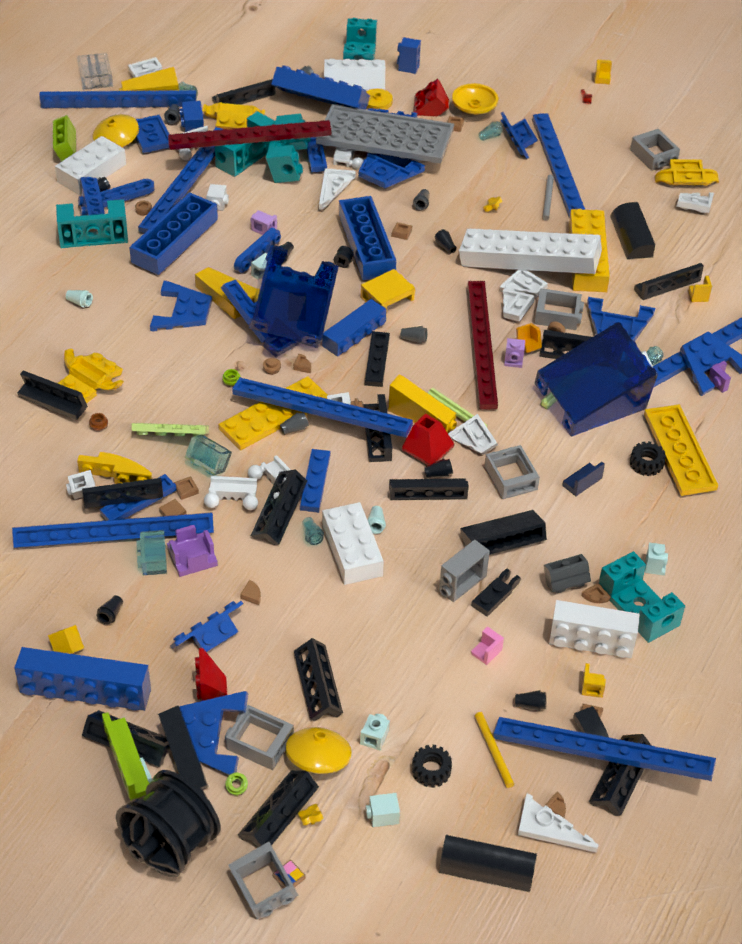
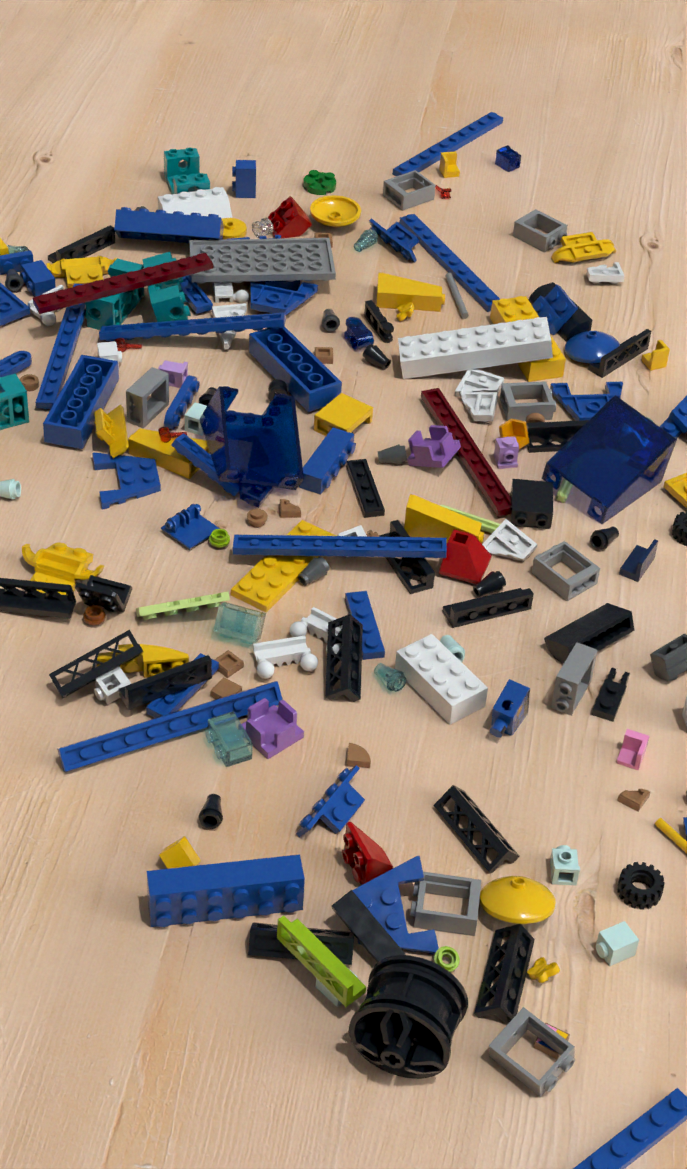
camera: 20 degrees left, 5 degrees down
none -> black fence [49,629,144,699]
none -> black bracket [75,575,132,613]
none -> yellow bracket [94,405,129,458]
none -> blue plate [99,312,286,342]
none -> clear red hand [115,338,142,353]
none -> light grey window [126,367,169,428]
none -> clear red hand [158,427,187,443]
none -> blue hinge [161,504,220,549]
none -> clear wheel [252,218,273,238]
none -> green plate [303,170,336,195]
none -> clear blue piece [344,317,374,350]
none -> black hinge [364,300,394,343]
none -> yellow slope [376,272,445,312]
none -> light grey window [383,170,436,210]
none -> blue plate [392,112,503,176]
none -> medium lavender panel [407,425,461,468]
none -> blue torso [490,679,530,738]
none -> clear blue window [495,145,521,172]
none -> black panel [510,479,553,529]
none -> blue plate [532,284,578,335]
none -> blue dish [565,331,620,363]
none -> black cone [590,527,619,550]
none -> medium nougat tile [617,789,650,812]

